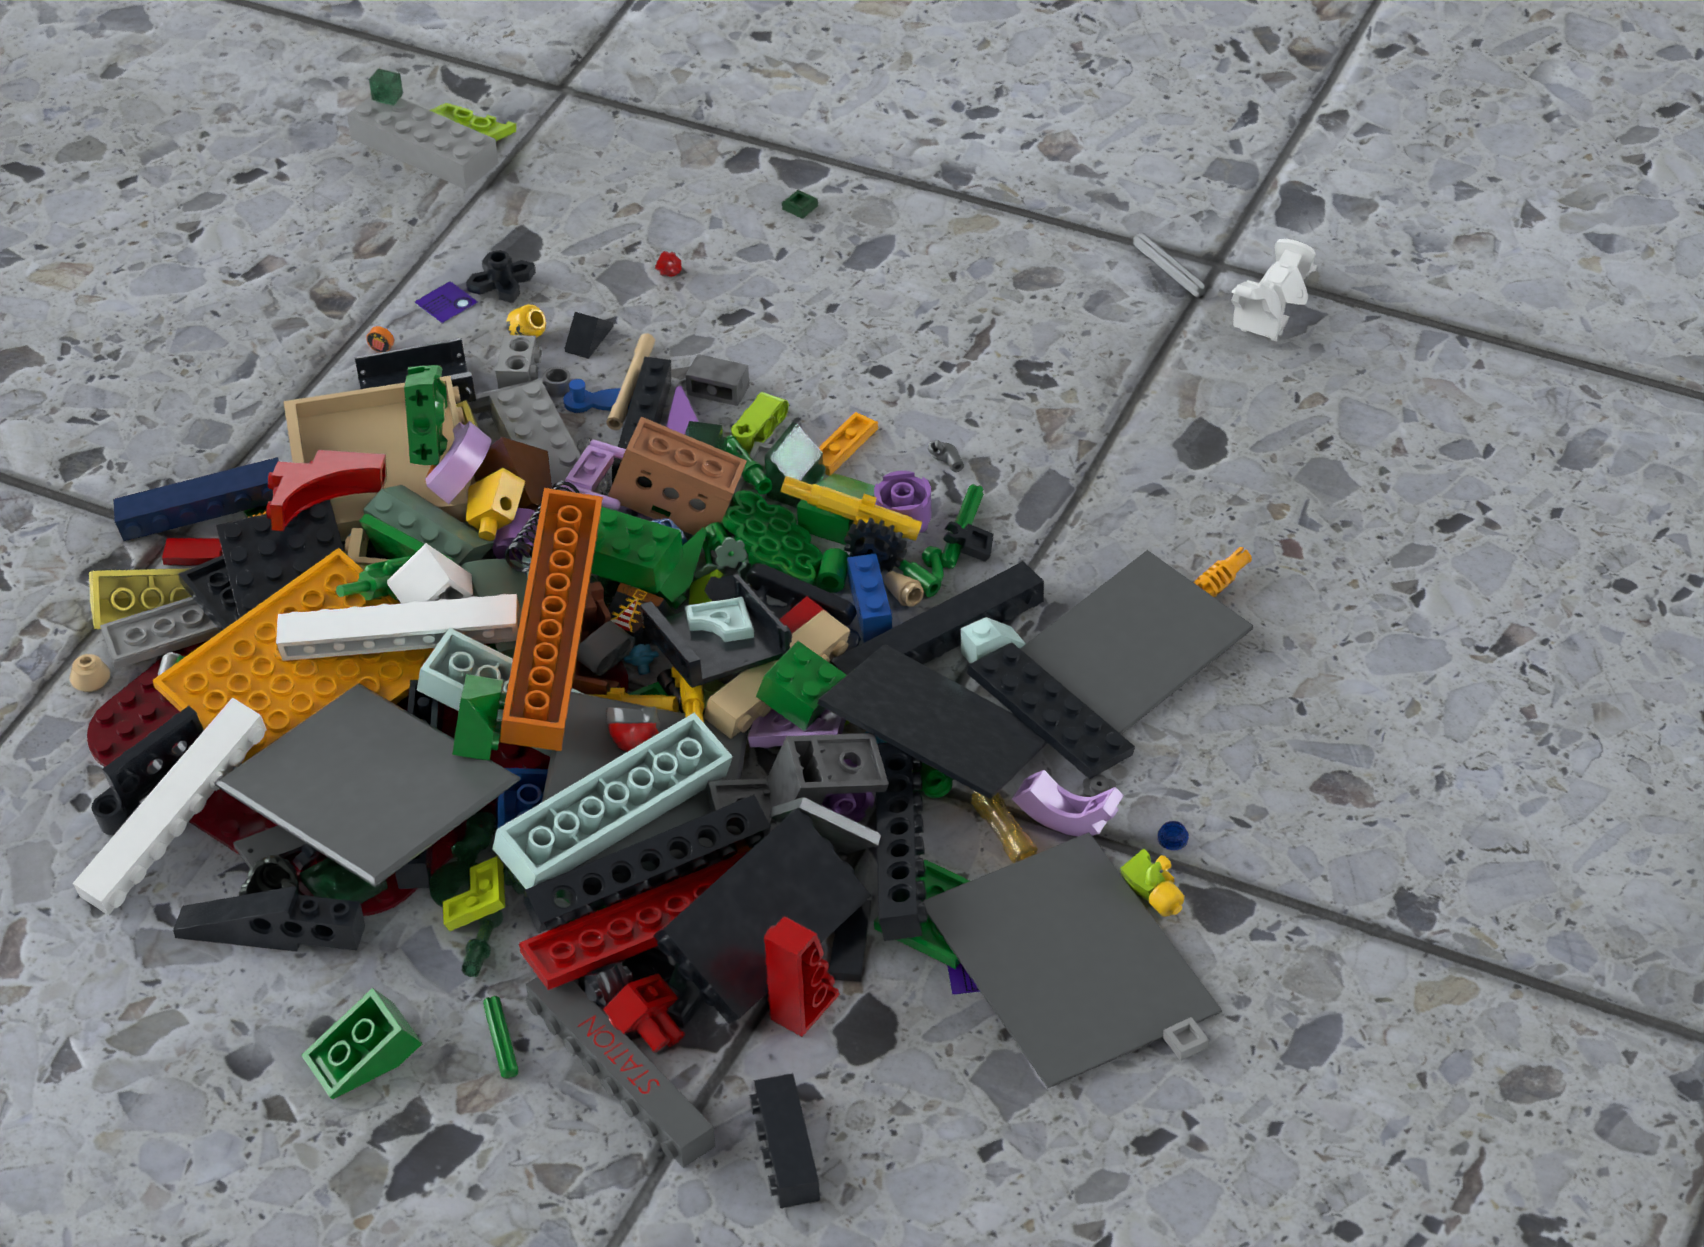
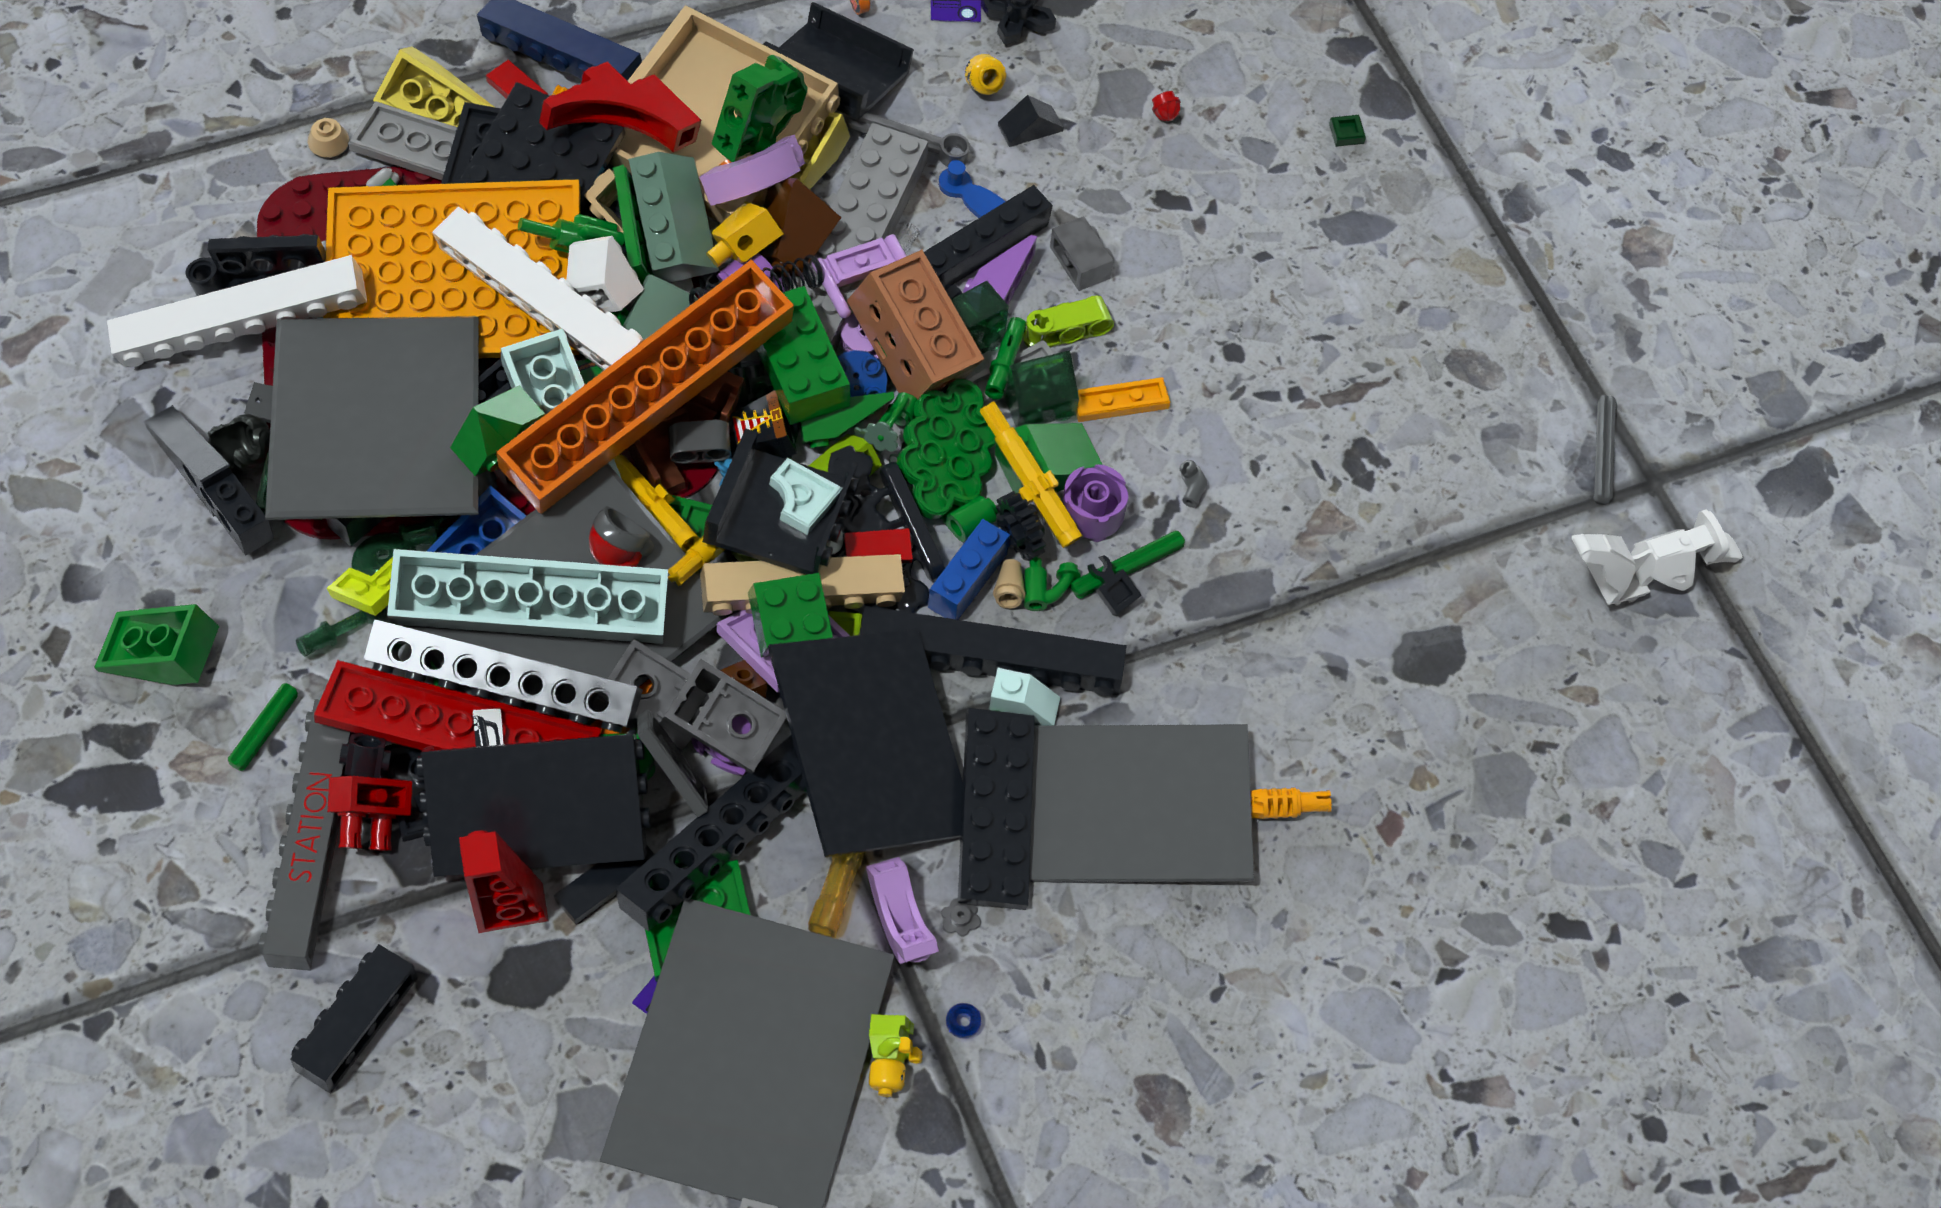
camera: 35 degrees right, 15 degrees up
light grey brick [496,335,542,389] -> none
tan piece [606,333,655,430] -> none
none -> sticker [473,709,504,747]

